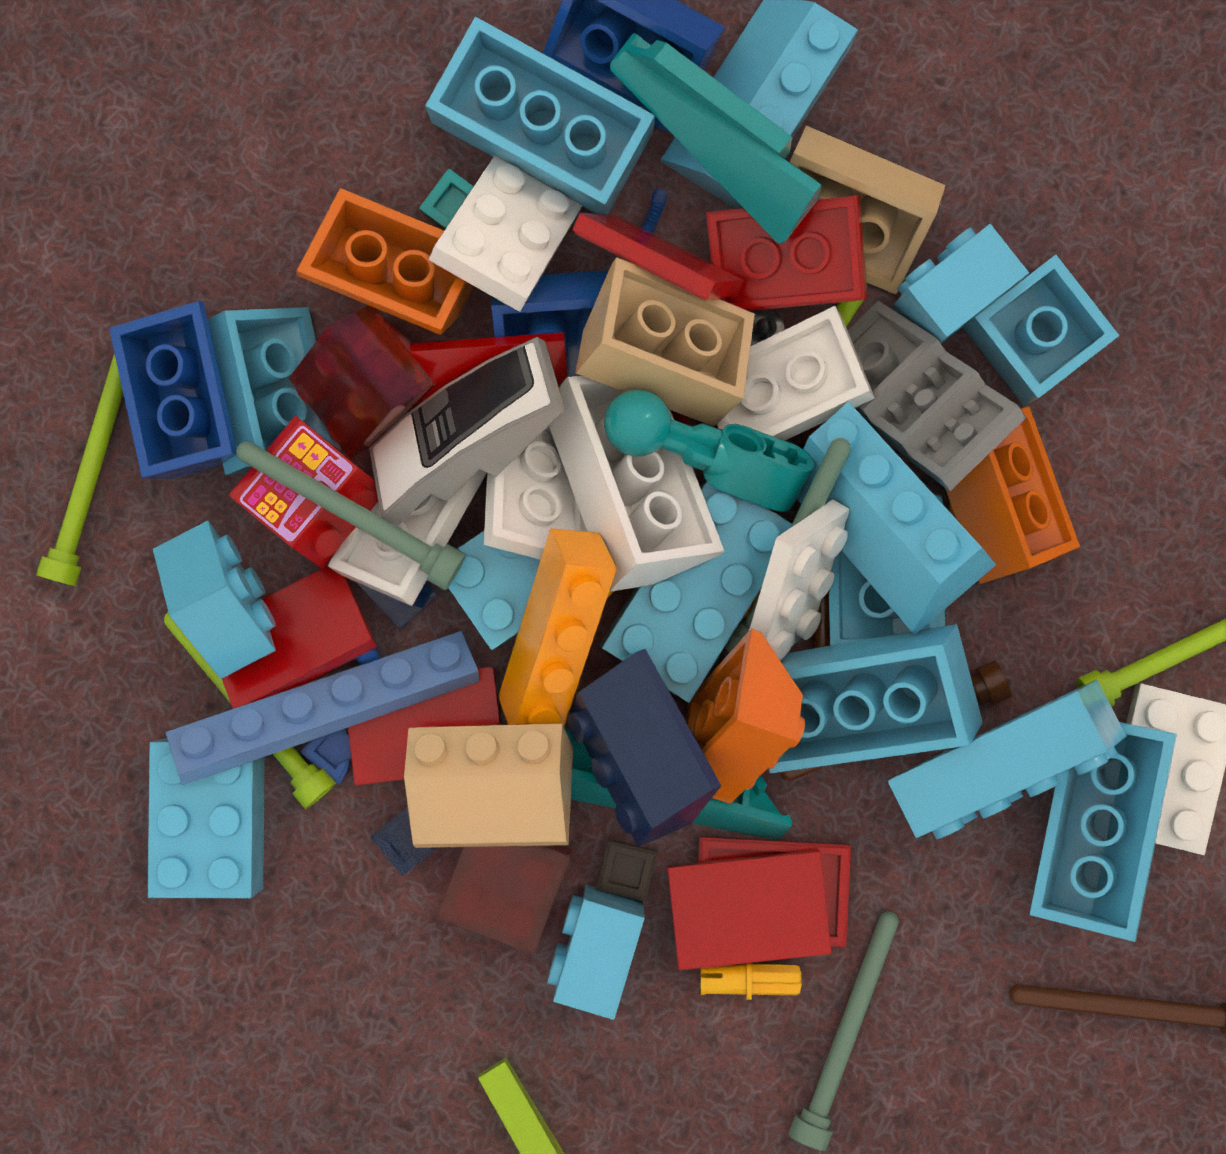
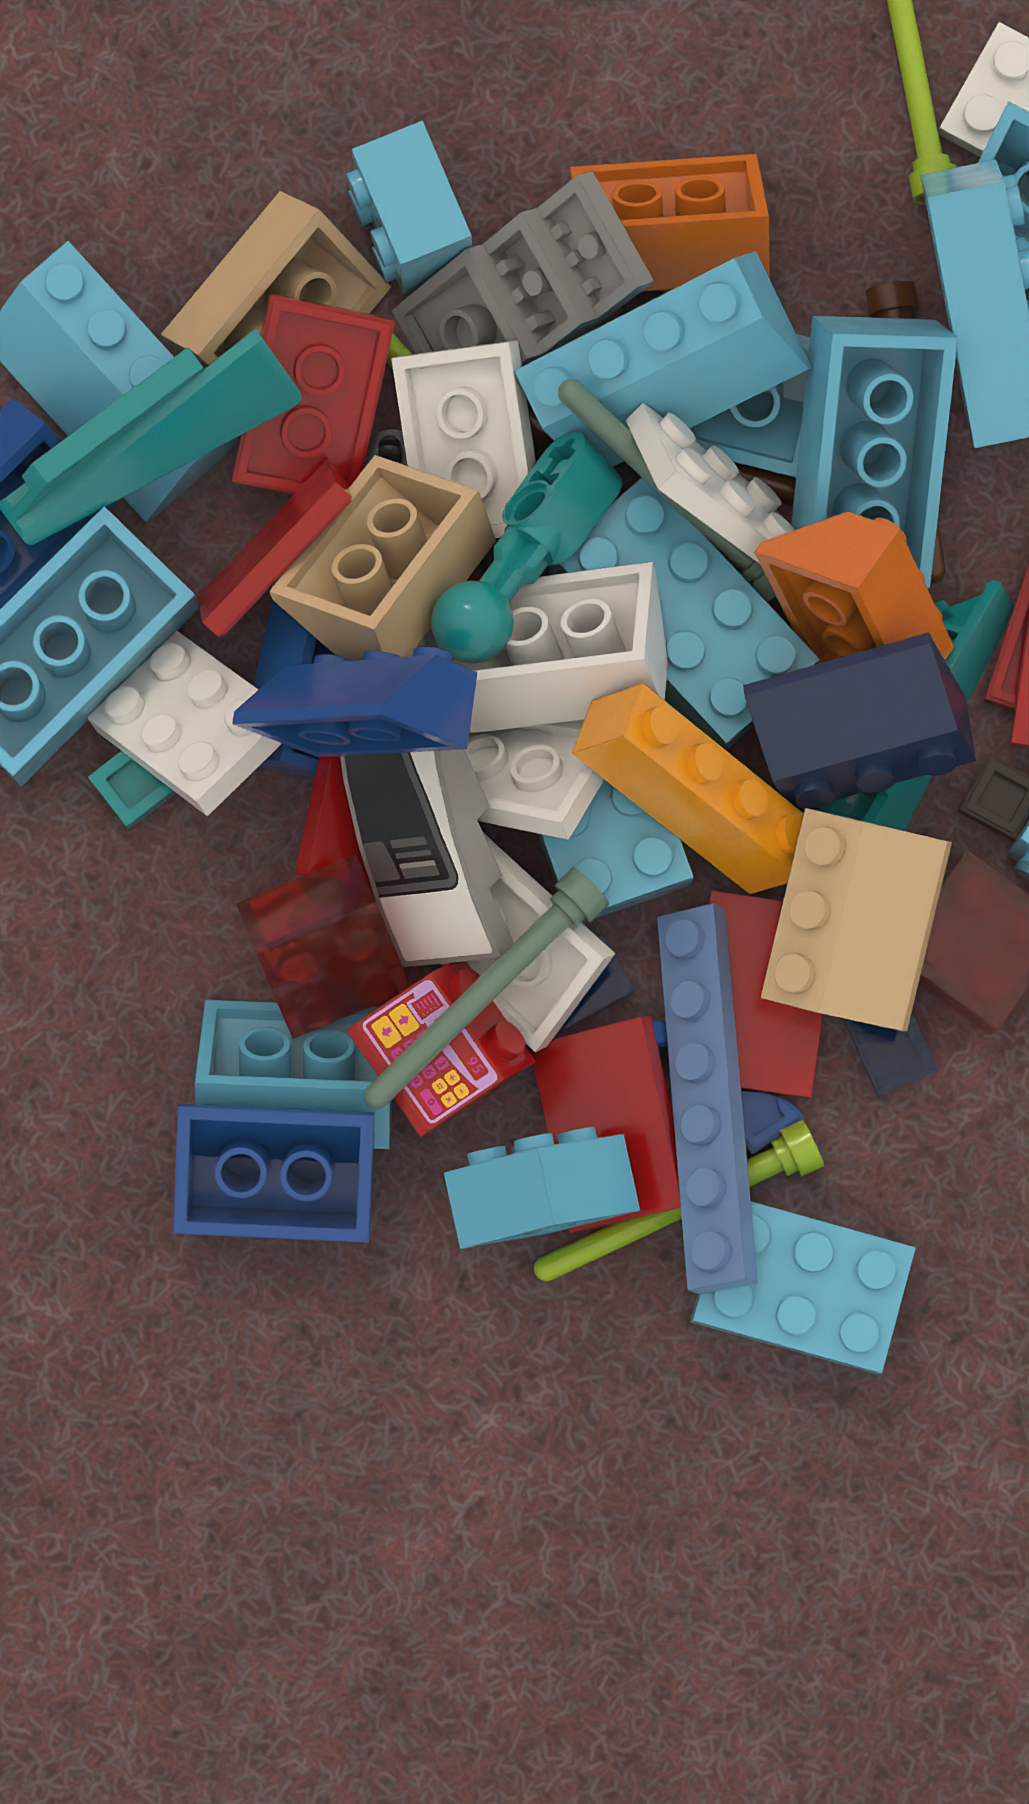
camera: 80 degrees left, 5 degrees down
lime piece [36,354,123,586] -> none
orange slope [297,188,474,335] -> none
blue leg [641,189,667,234] -> none
medium azure brick [962,255,1120,406] -> none
none -> blue slope [232,647,478,757]

